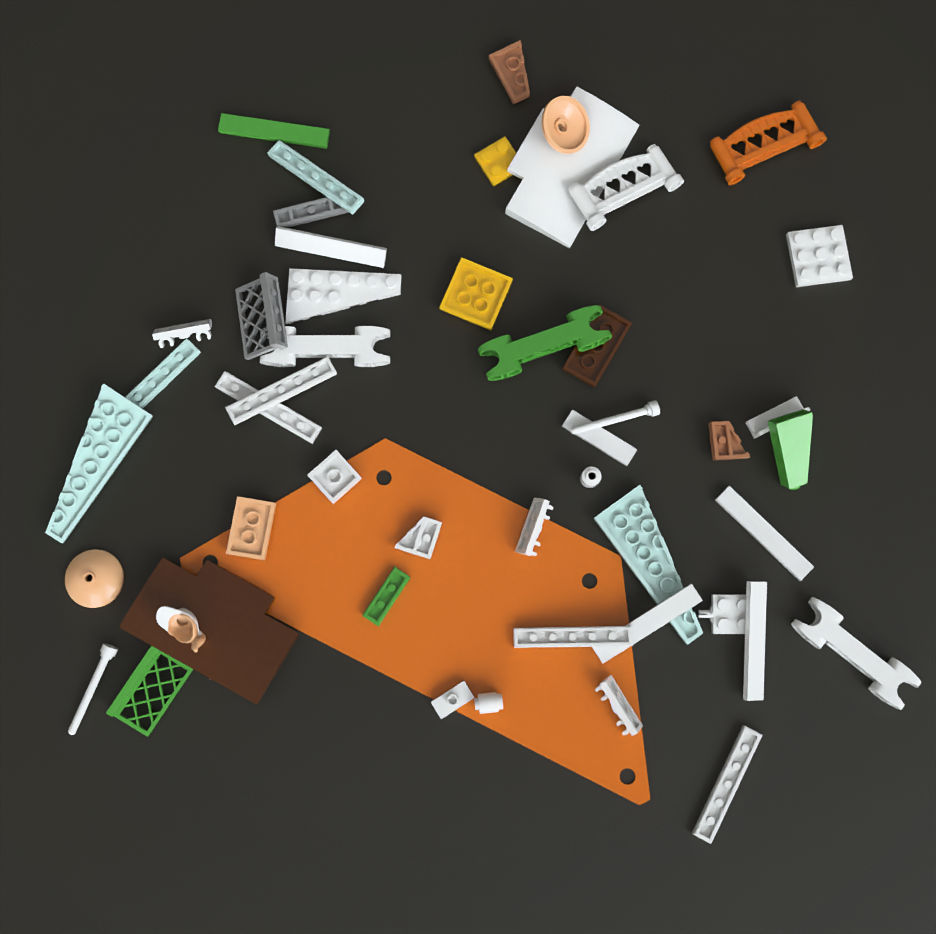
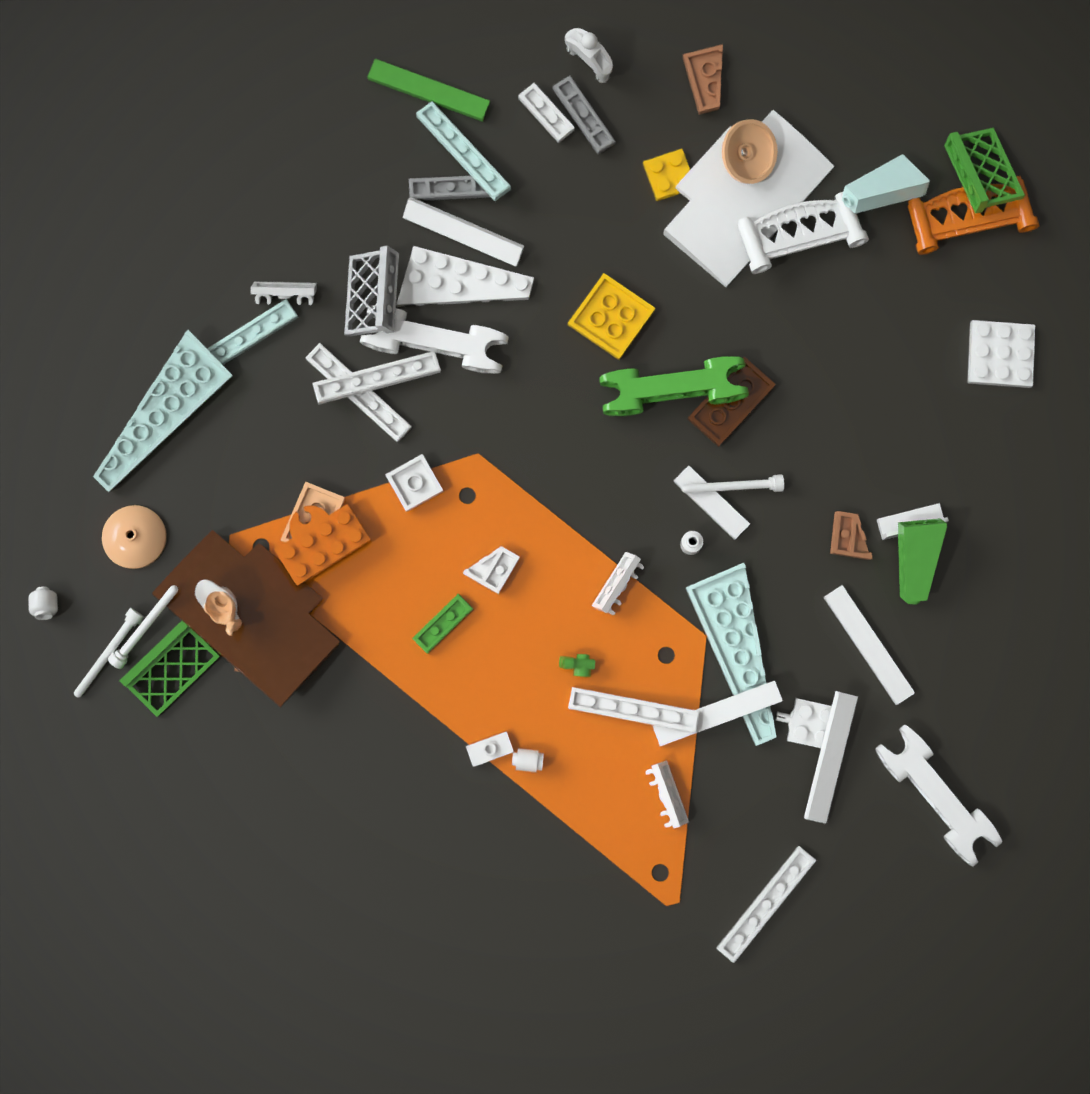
camera: 15 degrees right, 0 degrees up
none -> white head [29,587,58,620]
none -> white piece [108,585,178,669]
none -> orange plate [274,504,371,586]
none -> white plate [518,83,574,143]
none -> light grey plate [553,76,616,155]
none -> bright green plate [559,654,595,677]
none -> white connector [565,28,613,83]
none -> light aqua slope [842,154,930,213]
none -> bright green fence [944,128,1025,214]

